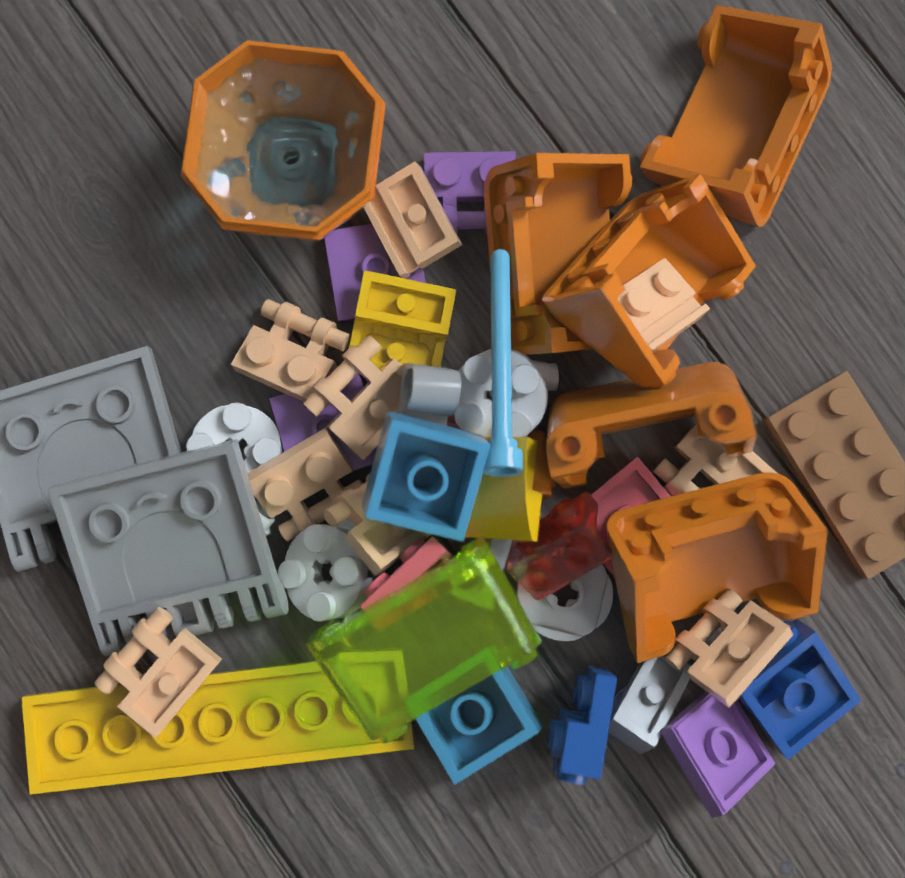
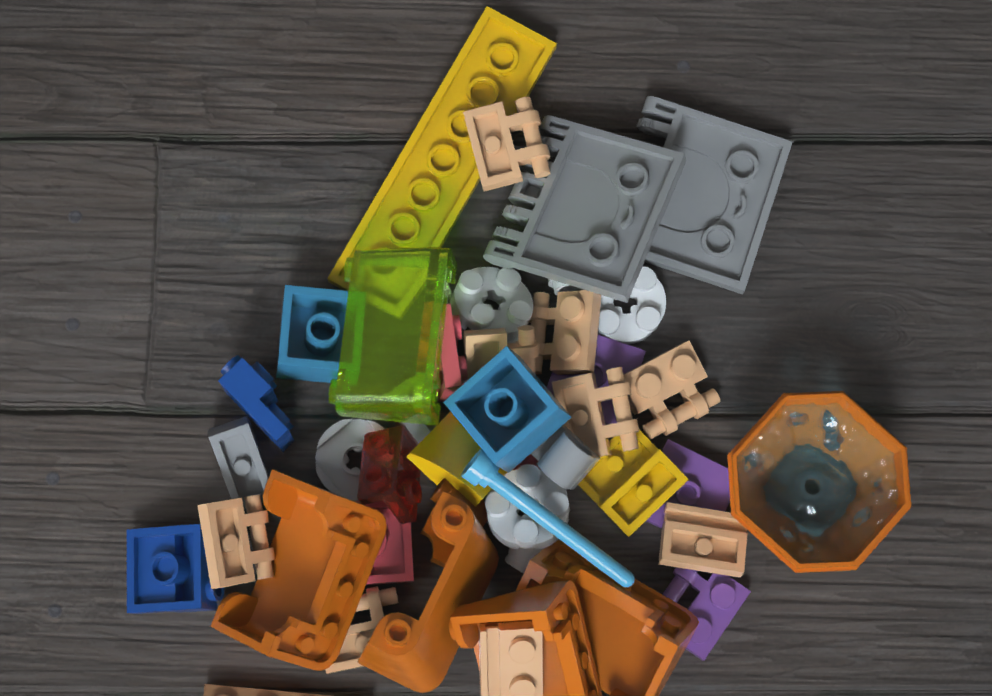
camera: 120 degrees right, 5 degrees down
medium lavender plate [660,691,776,818] -> none

